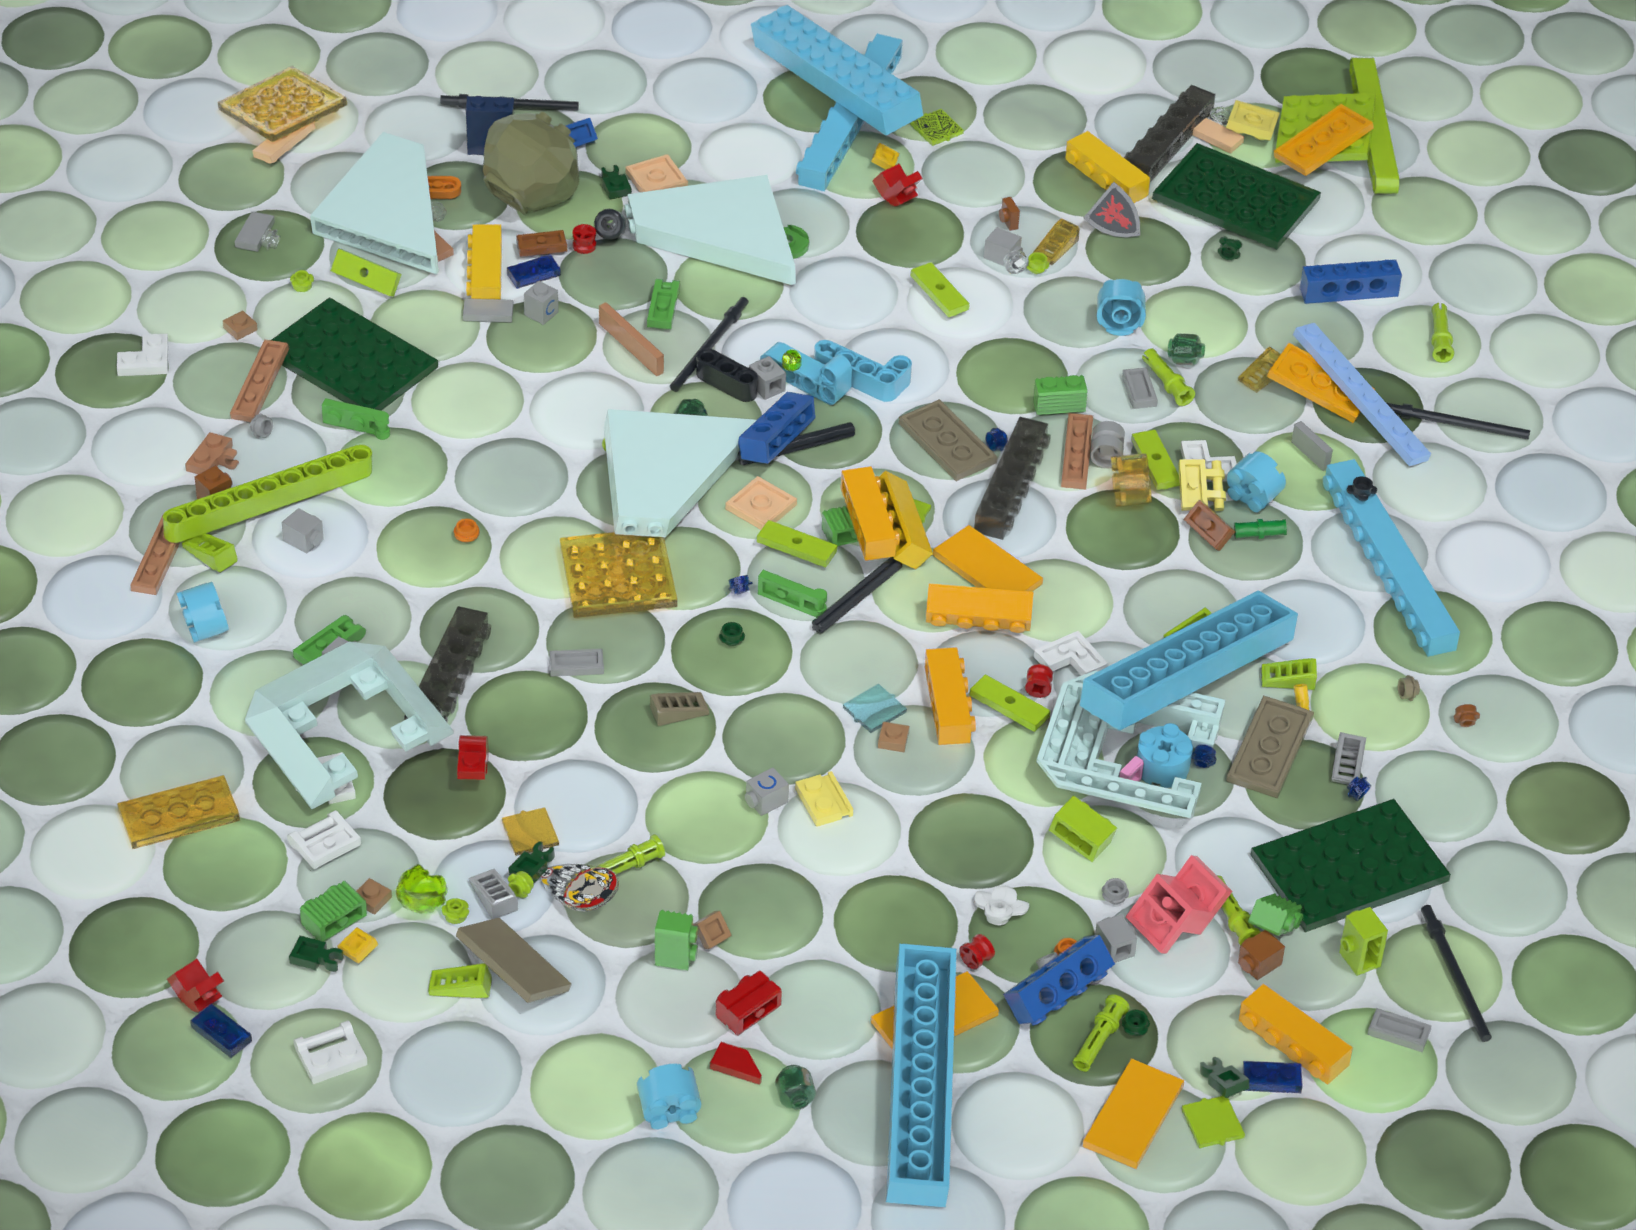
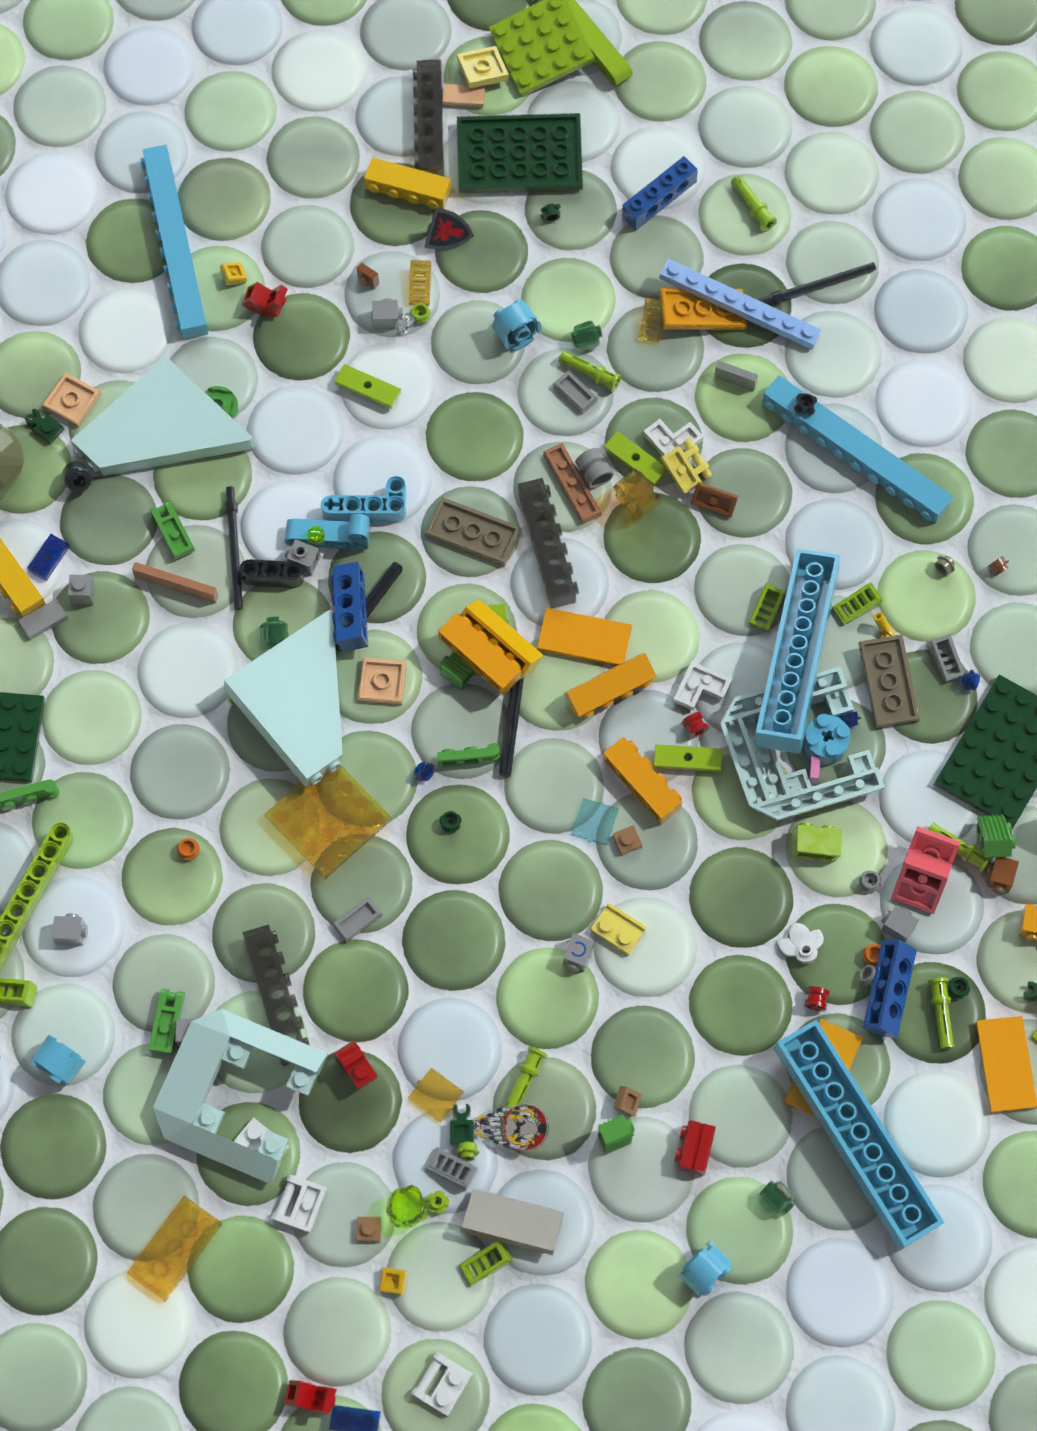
camera: 30 degrees left, 25 degrees up
dark green plate [289,935,344,972] -> none
bright green brick [300,880,367,942] -> none
dark orange plate [516,230,567,257] -> none
red wheel [572,224,596,254] -> none
dark tan slope [650,692,709,726] -> none
red tile [710,1042,762,1085] -> none
medium azure brick [751,5,923,136] -> none
lime tile [757,520,838,568] -> none
lime piece [910,109,964,146] -> none
clear blue plate [985,428,1008,451] -> none
bright green brick [1033,375,1088,415] -> none
clear tile [1209,107,1231,127] -> none
medium azure brick [1227,451,1286,513] -> none
green pin [1234,519,1287,539] -> none
light orange tile [1273,104,1374,176] -> none

